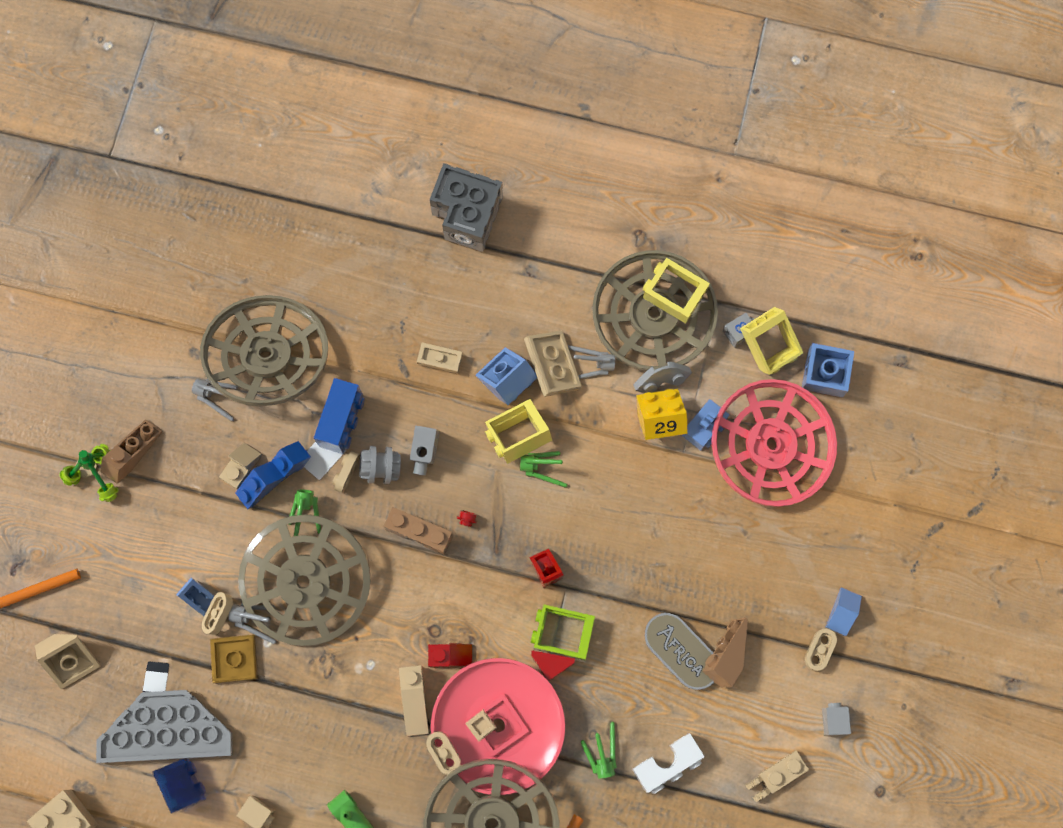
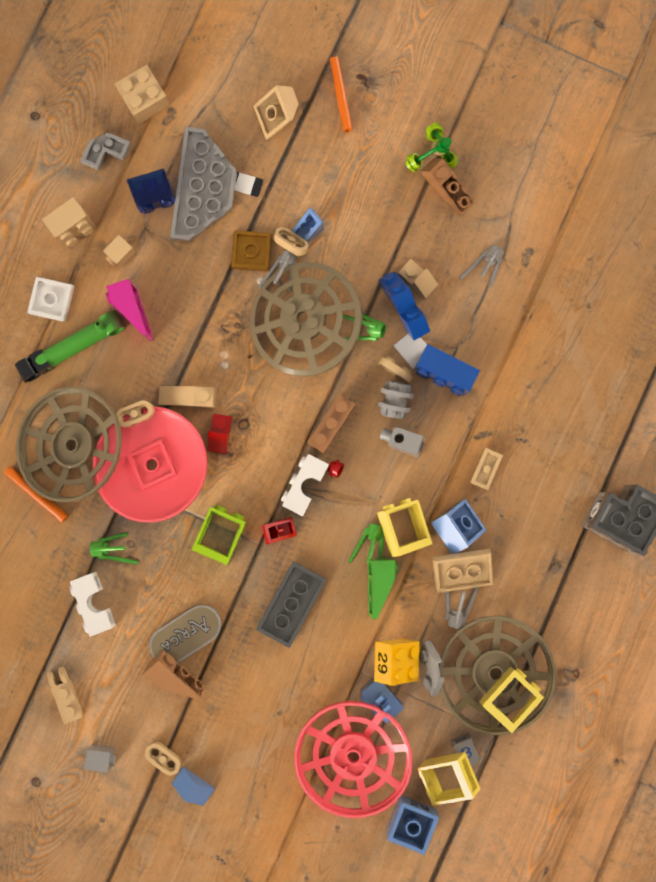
camera: 100 degrees right, 10 degrees up
dark tan dish [200,295,328,406] -> none
tan tile [465,709,497,741] -> none
red slope [531,650,575,681] -> none
none -> dark pink slope [106,279,154,341]
none -> dark grey plate [256,561,327,648]
none -> white arch [281,454,329,516]
none -> bright green slope [368,557,398,619]

